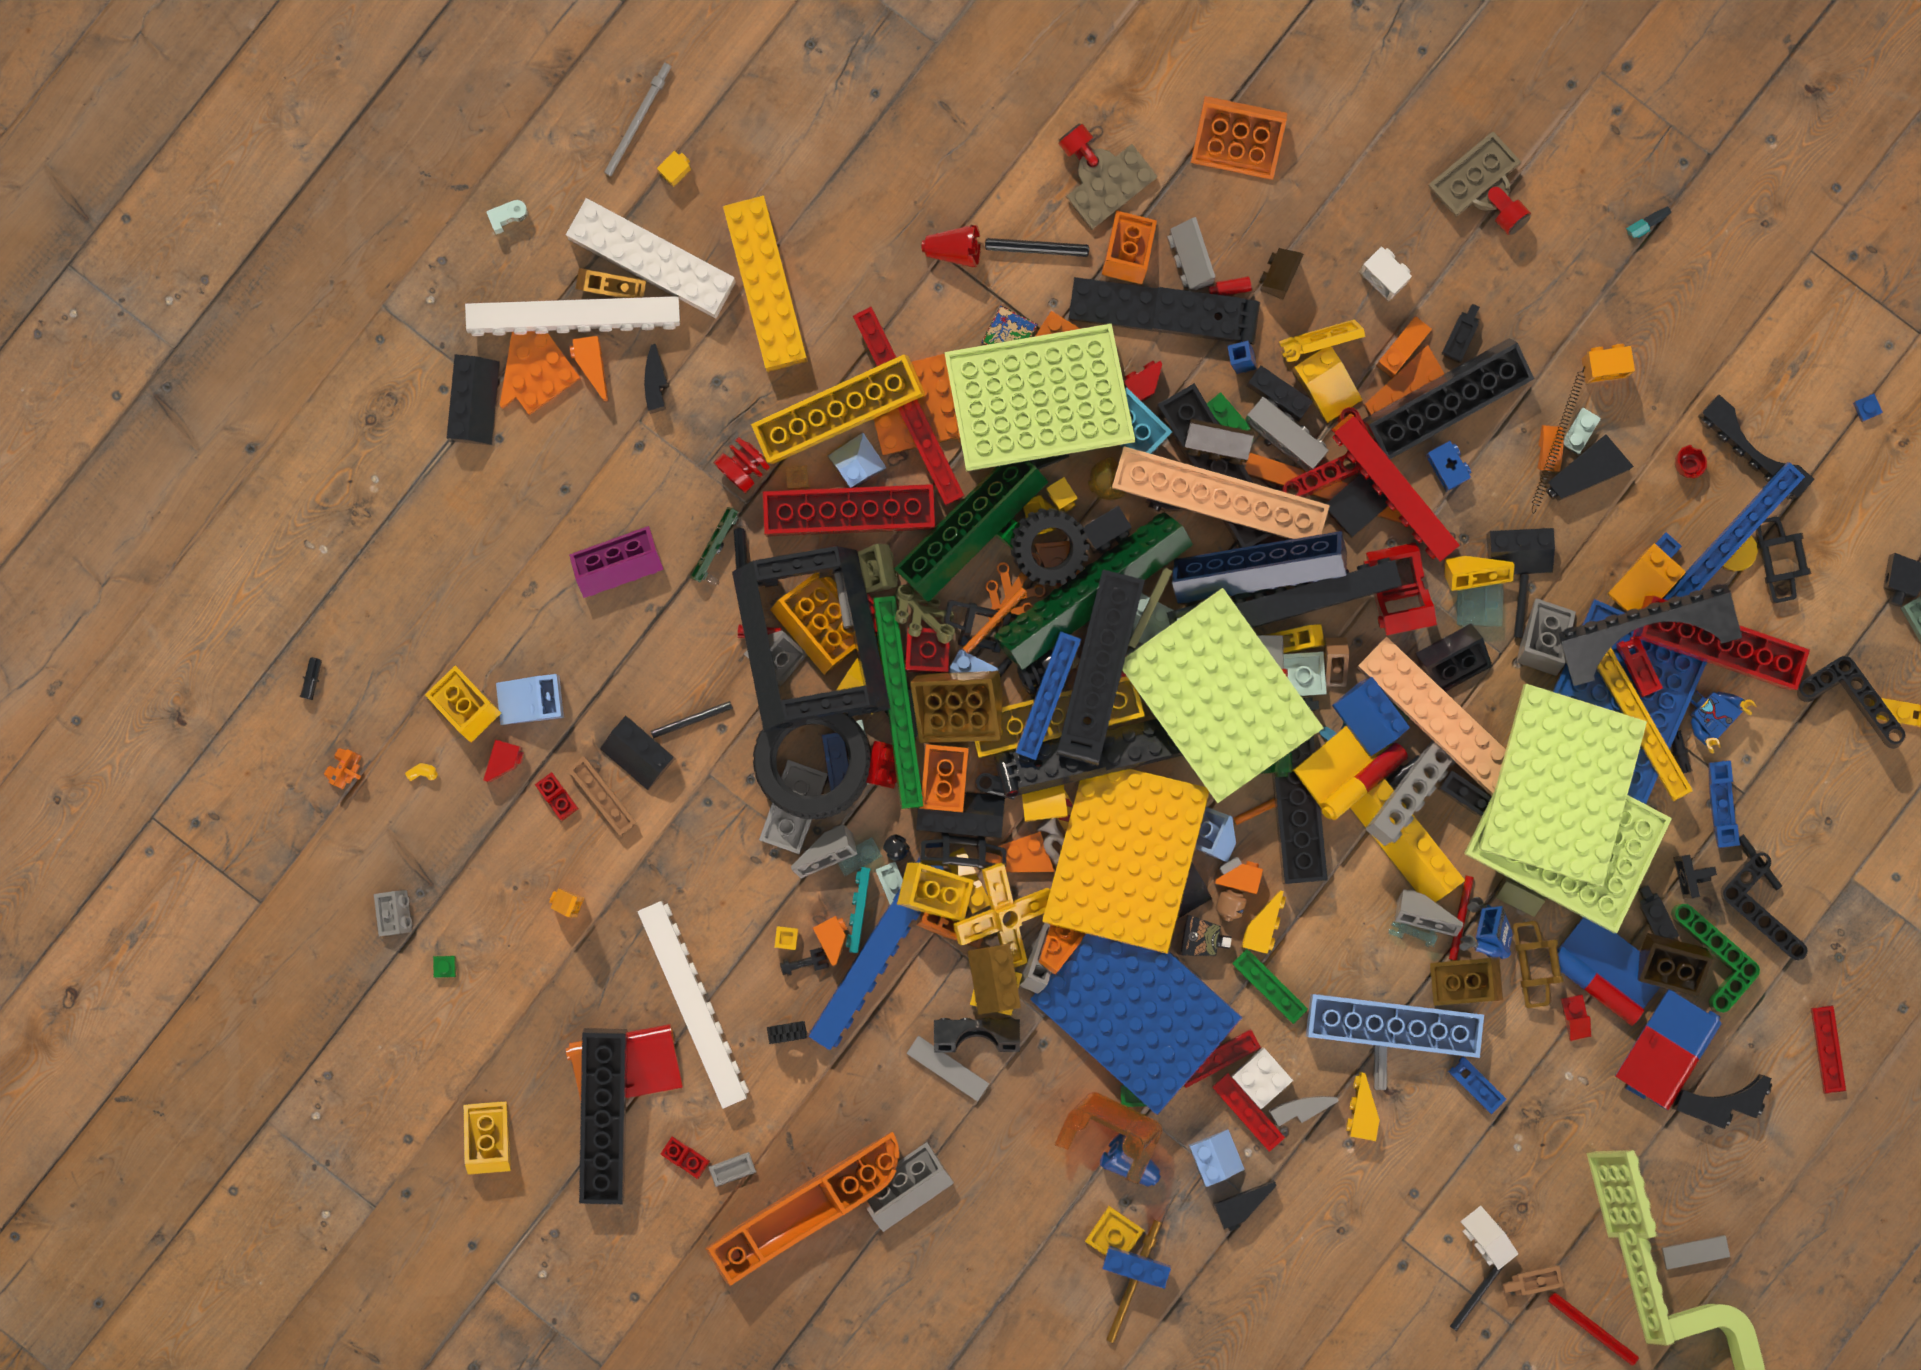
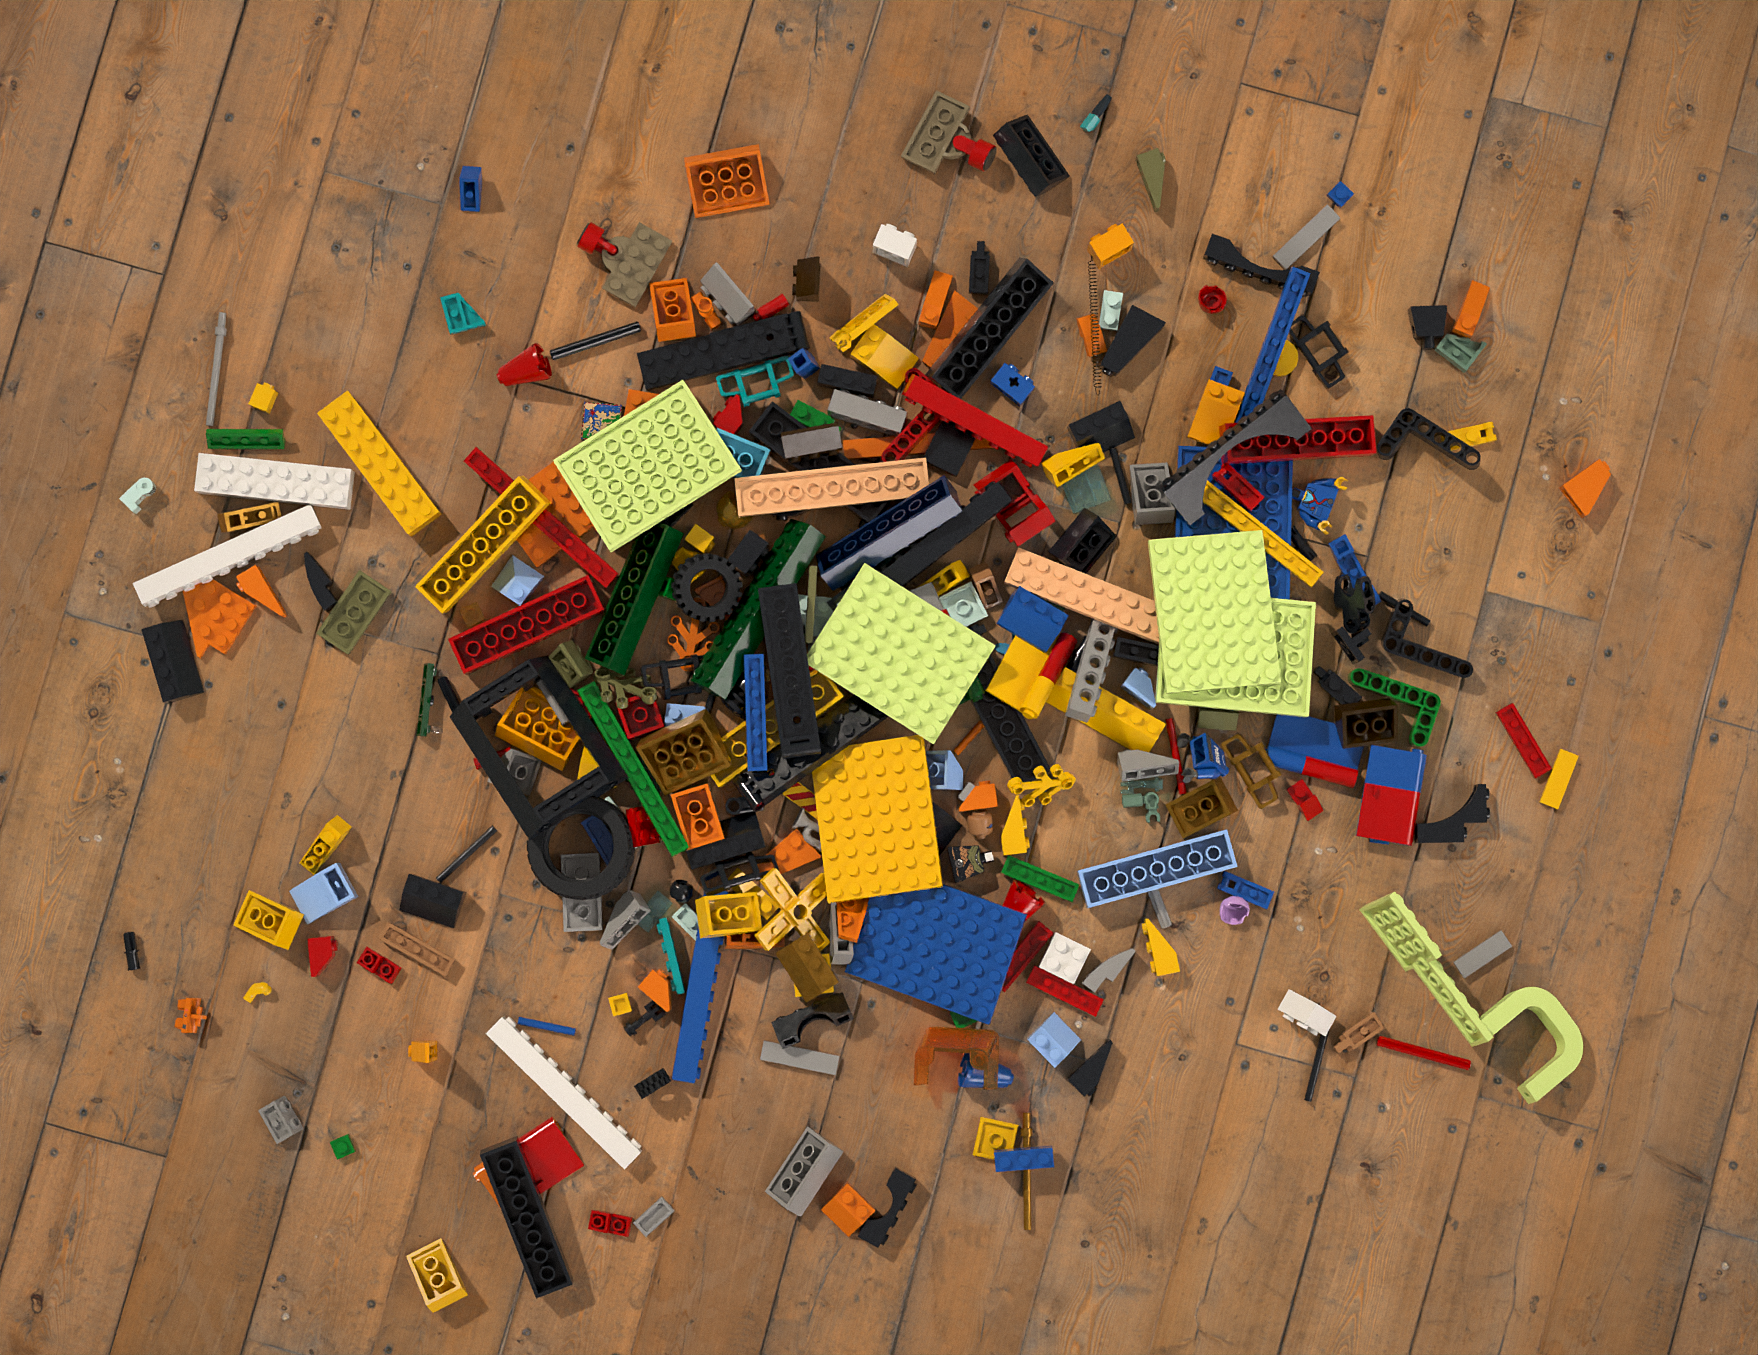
camera: 25 degrees left, 0 degrees up
magenta slope [569,526,664,598] -> none
orange slope [705,1132,899,1286] -> none
red wheel [713,437,770,494] -> none
orange bar [962,587,1027,654] -> none
yellow slope [1022,784,1068,822] -> none
none -> green plate [206,429,285,449]
none -> yellow slope [299,815,352,875]
none -> olive plate [316,570,392,655]
none -> teal wing [440,293,486,335]
none -> blue slope [459,166,482,212]
none -> blue bar [518,1017,576,1036]
none -> orange bar [691,292,722,331]
none -> teal bar [716,356,794,407]
none -> orange slope [821,1181,875,1237]
none -> black arch [858,1166,917,1248]
none -> black slope [993,114,1070,197]
none -> red cone [1002,880,1045,921]
none -> yellow plant [1007,764,1076,807]
none -> light blue slope [1120,668,1156,710]
none -> sand green bar [1122,791,1161,823]
none -> olive slope [1135,148,1166,212]
none -> lavender hair [1220,896,1250,925]
none -> light grey tile [1272,204,1340,270]
none -> black piece [1334,574,1375,634]
none -> yellow tile [1539,749,1579,809]

